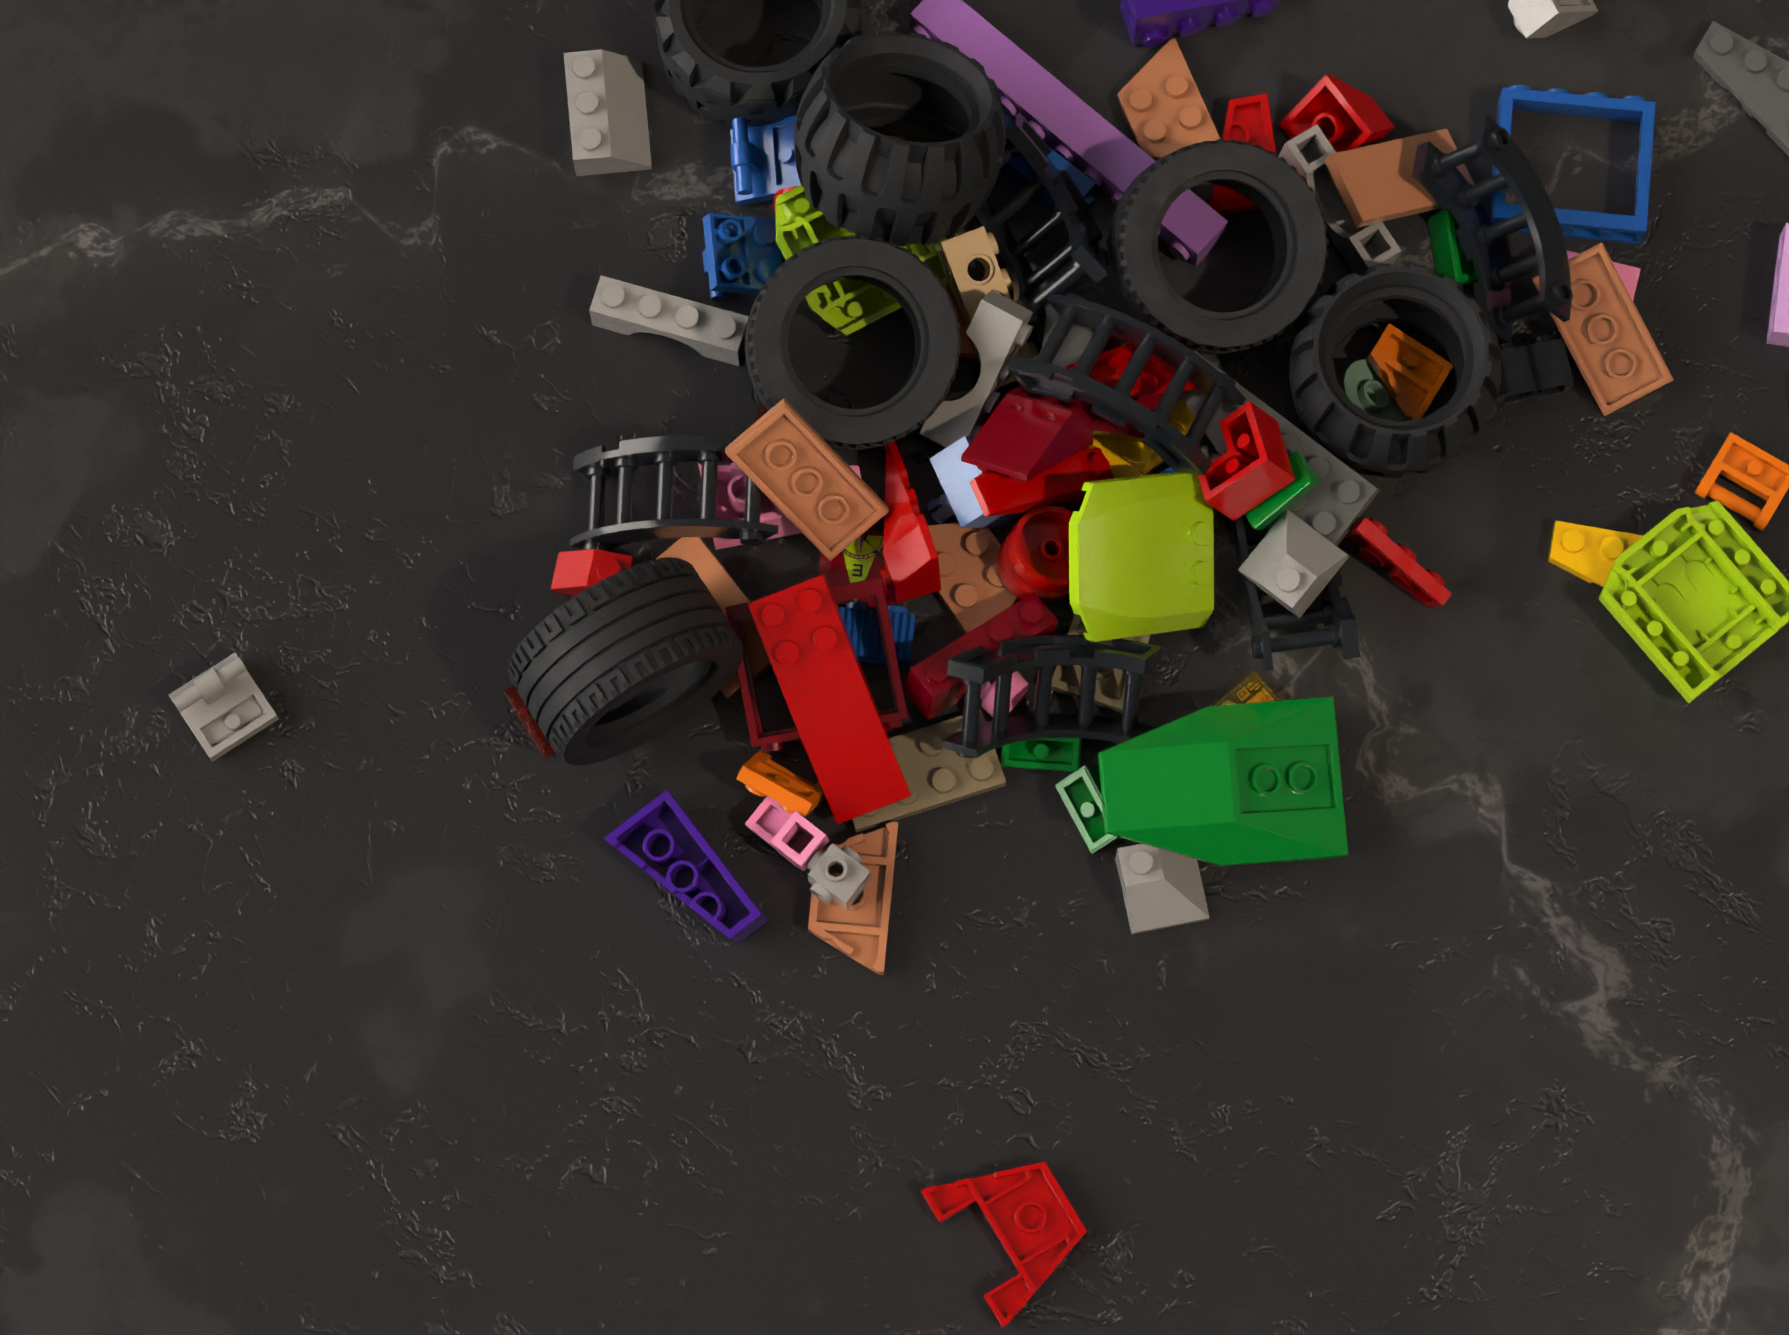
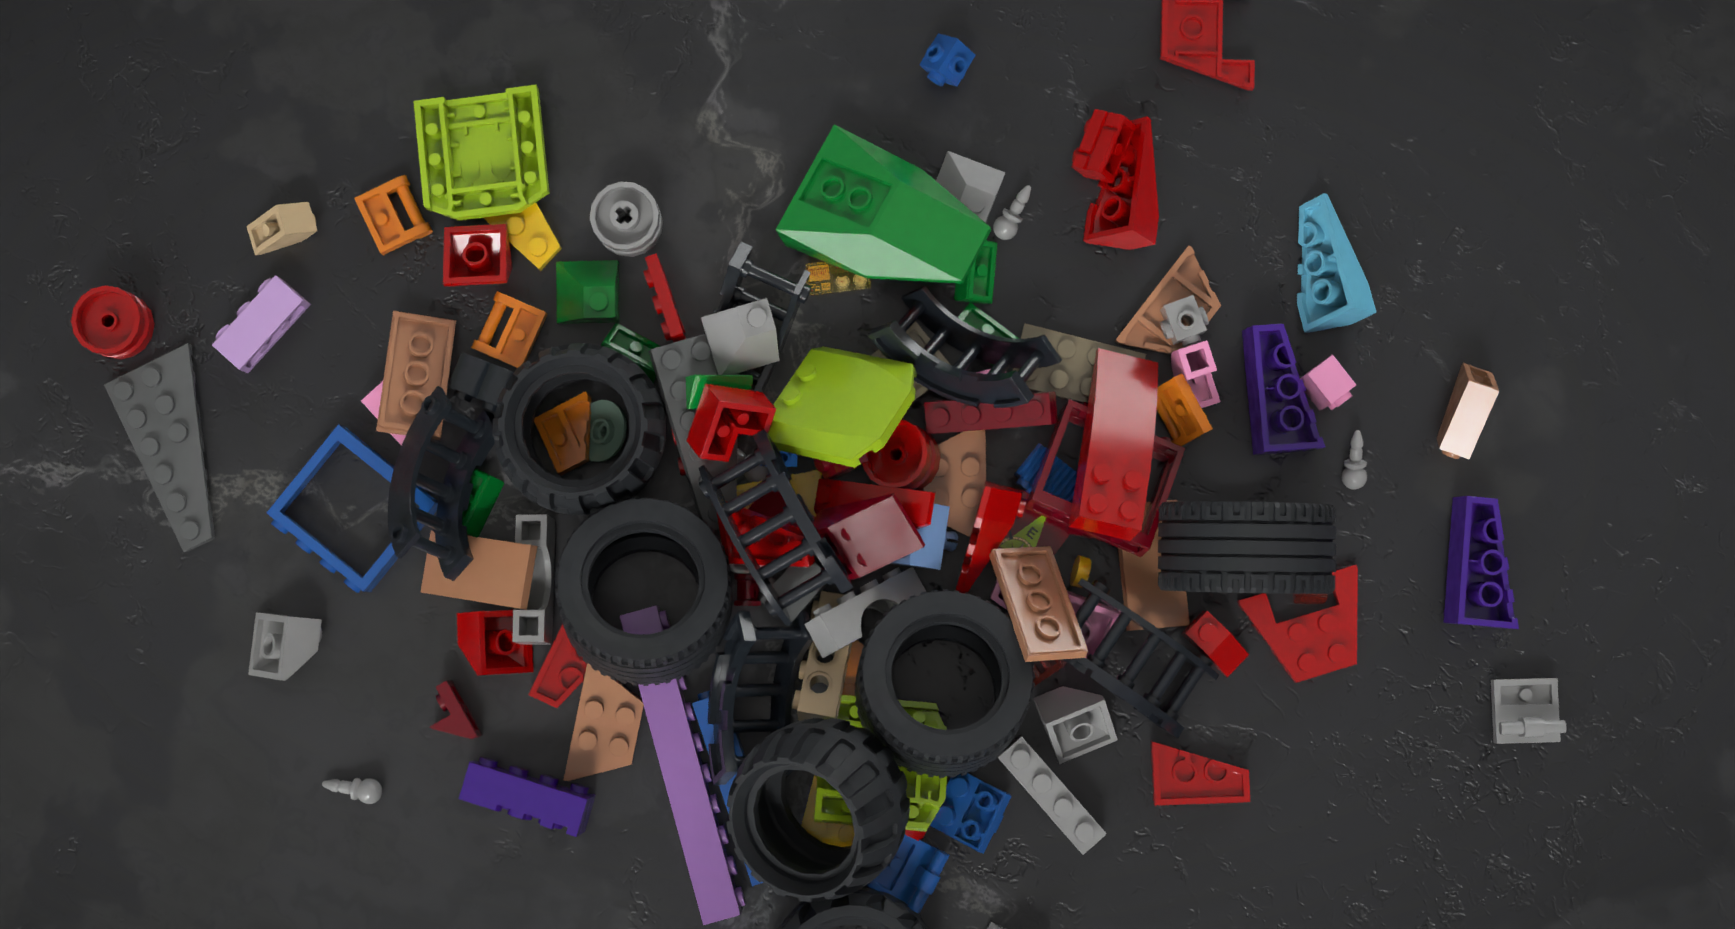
camera: 140 degrees left, 10 degrees up
none -> dark red slope [429,680,483,739]
none -> red slope [443,224,513,286]
none -> orange plate [471,291,548,369]
none -> green slope [556,260,620,324]
none -> light grey wheel [590,181,663,257]
none -> green slope [601,323,661,383]
none -> blue brick [919,33,976,87]
none -> light grey bar [993,185,1031,240]
none -> light grey slope [1033,686,1118,764]
none -> yellow tile [1070,555,1091,588]
none -> red brick [1071,109,1136,184]
none -> red wedge [1083,116,1159,250]
none -> red wing [1151,741,1250,805]
none -> red wing [1237,565,1358,683]
none -> medium azure wedge [1297,193,1376,333]
none -> bright pink brick [1300,355,1356,411]
none -> light grey bar [1341,430,1367,490]
none -> slope [1437,363,1499,459]
none -> dark purple wedge [1444,496,1519,629]

